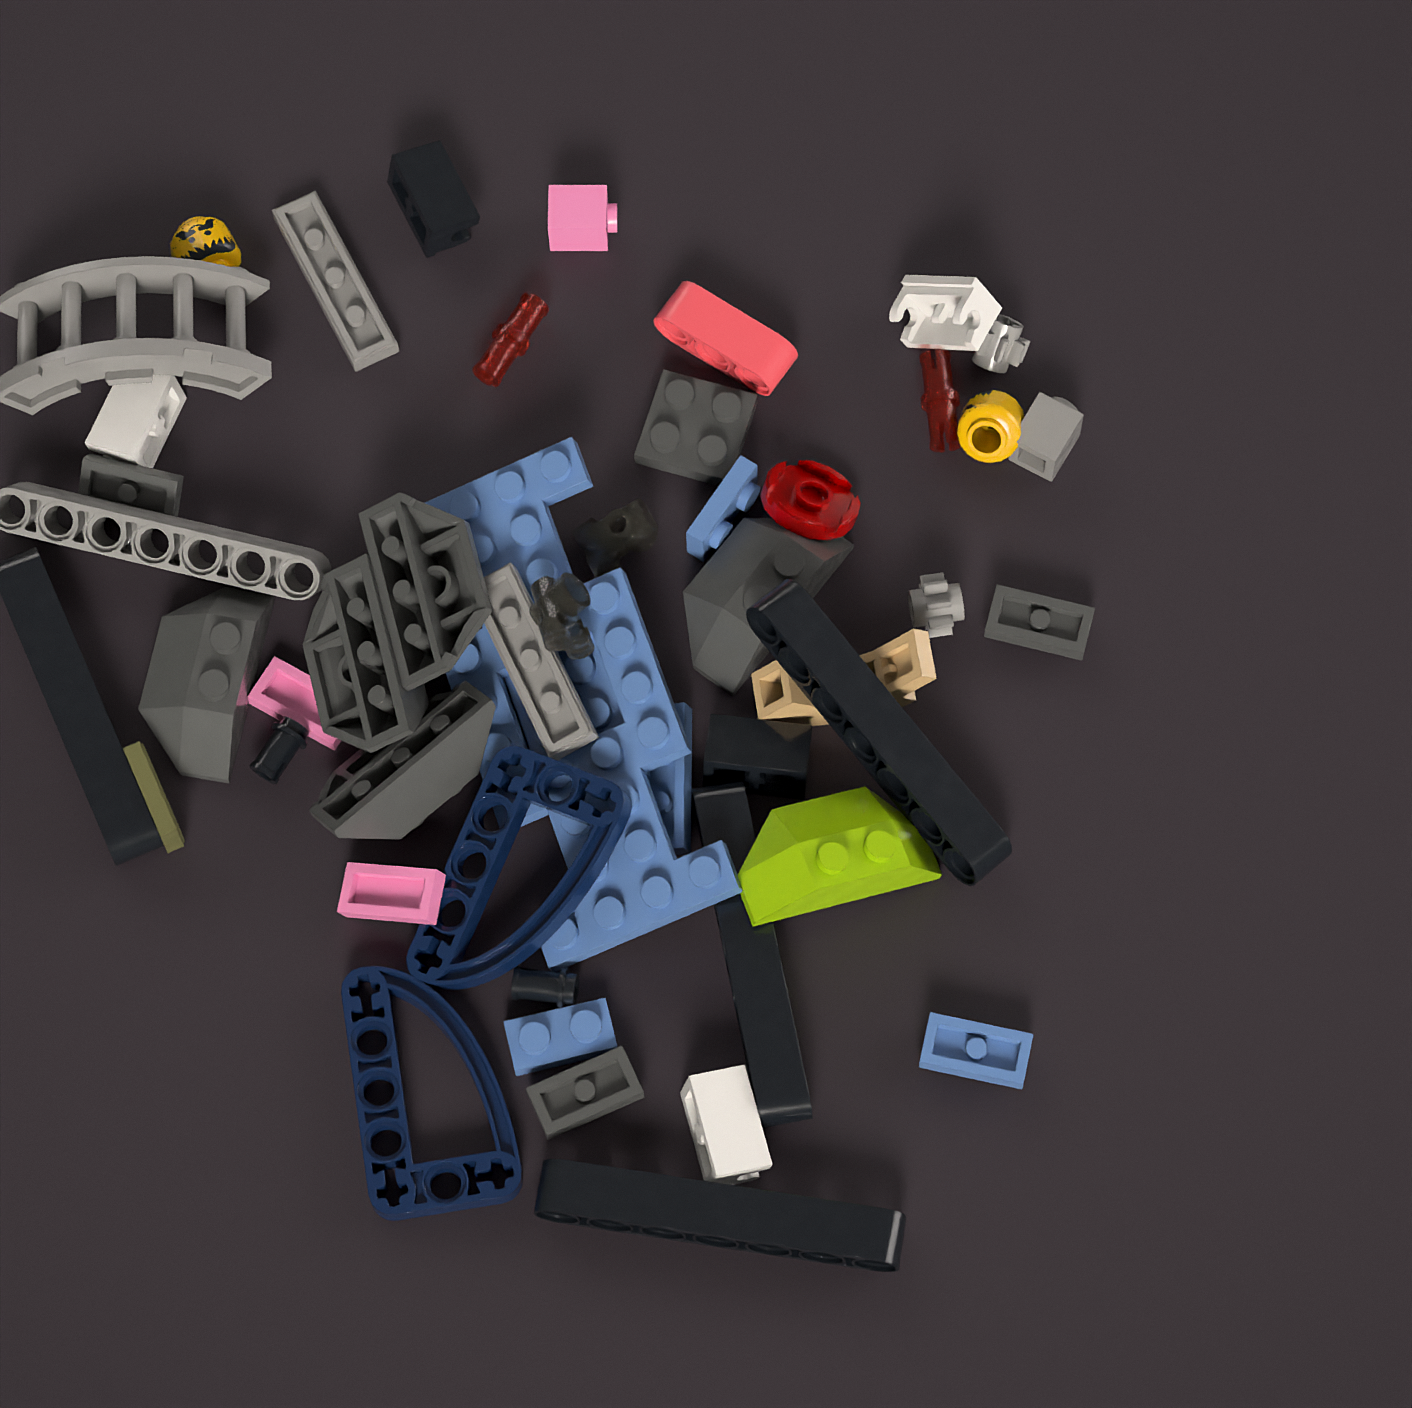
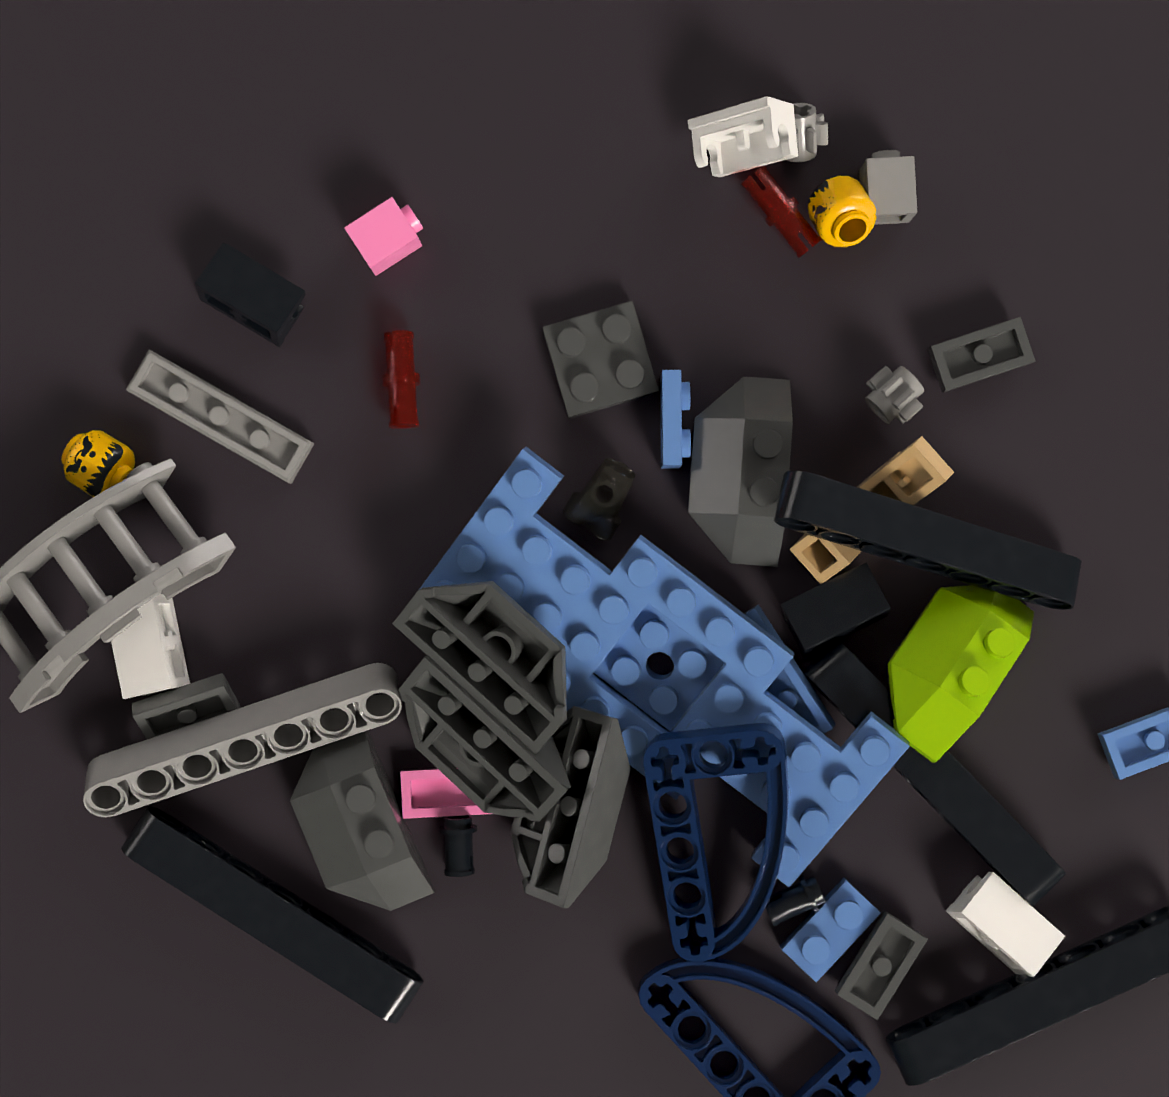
camera: 35 degrees left, 20 degrees up
olive tile [123,741,185,853] -> none
bright pink tile [337,862,446,925] -> none
light grey tile [484,562,599,761] -> none
clear smoke plate [529,572,595,660] -> none
coral beam [653,281,798,396] -> none
red tile [760,460,861,540] -> none

